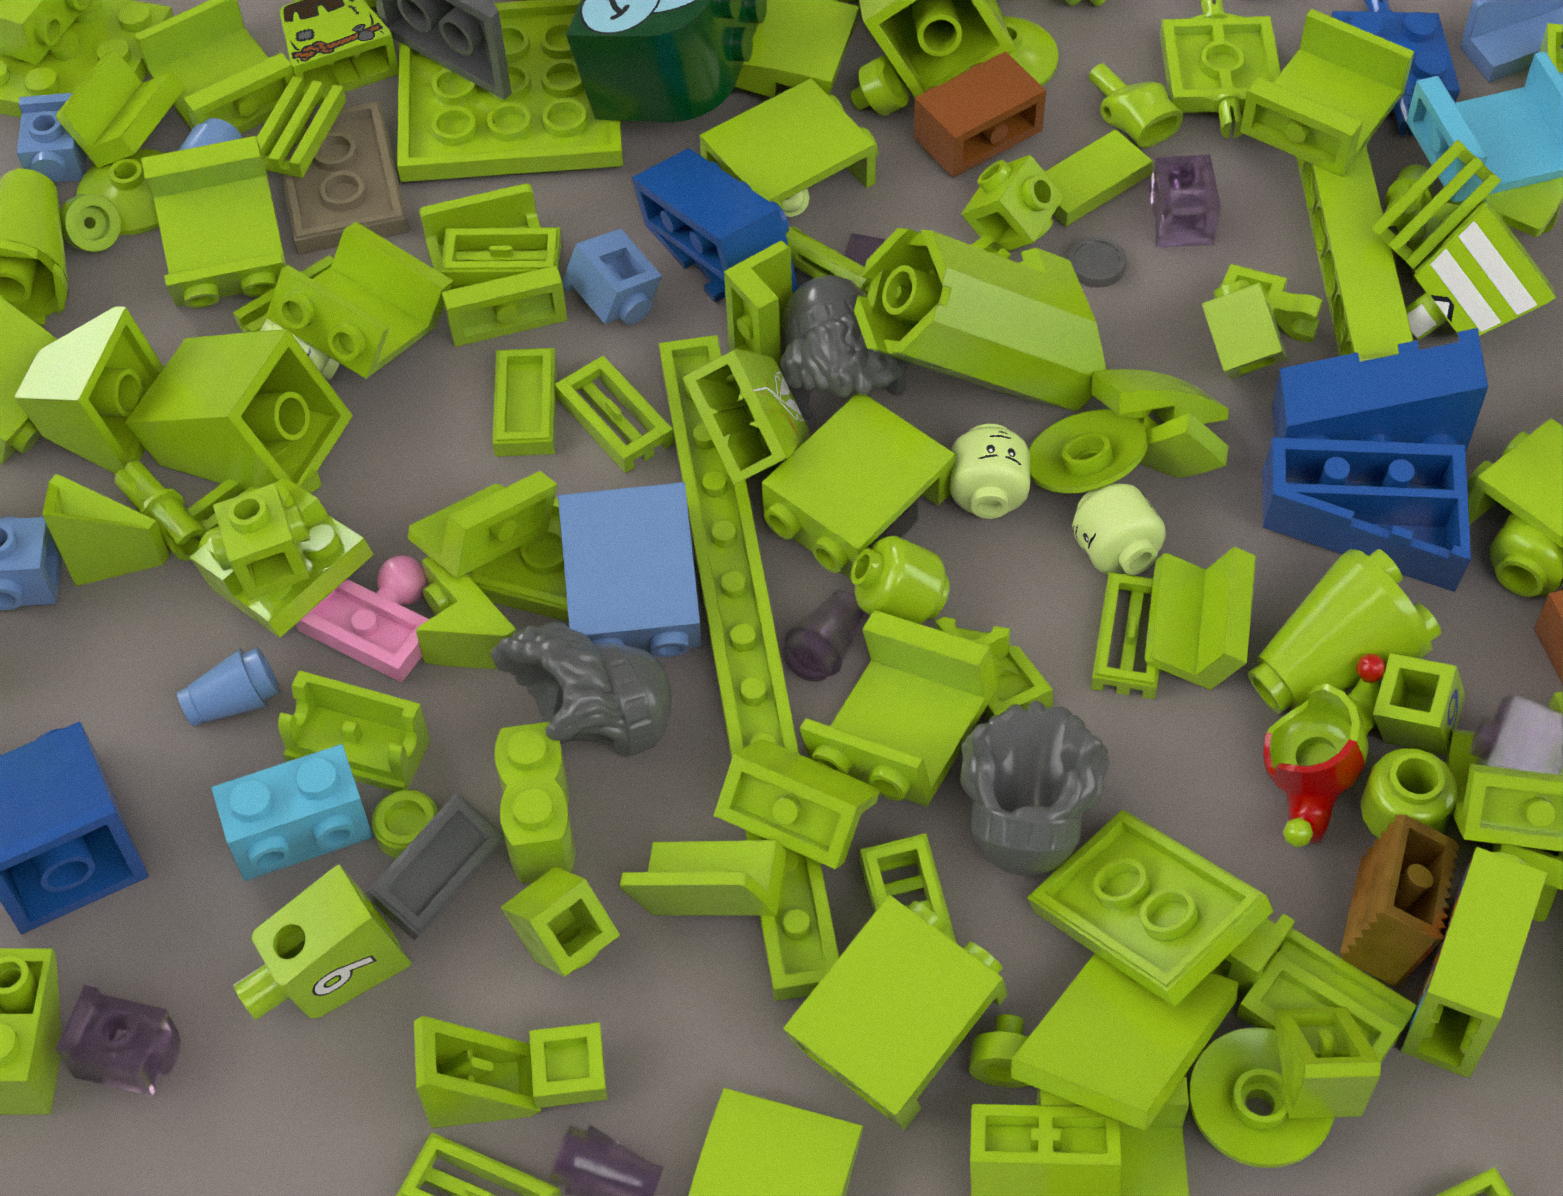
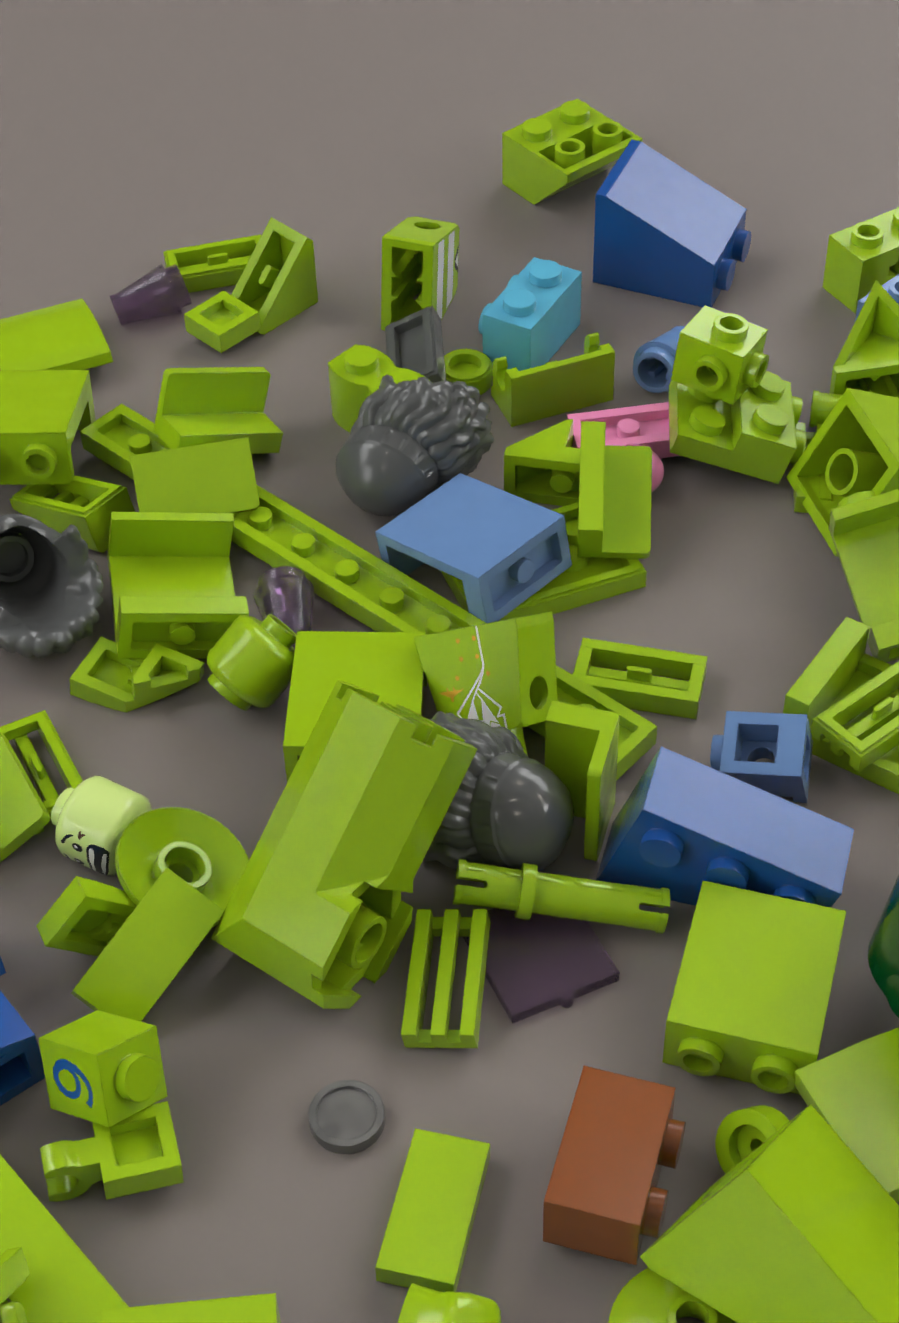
camera: 140 degrees right, 10 degrees down
clear purple brick [56,985,181,1097] -> none
lime tile [492,348,557,457] -> none
lime brick [500,867,620,977] -> none
yellowish green head [949,424,1030,519] -> none
lime brick [961,154,1064,252] -> none
clear purple brick [1149,154,1221,248] -> none

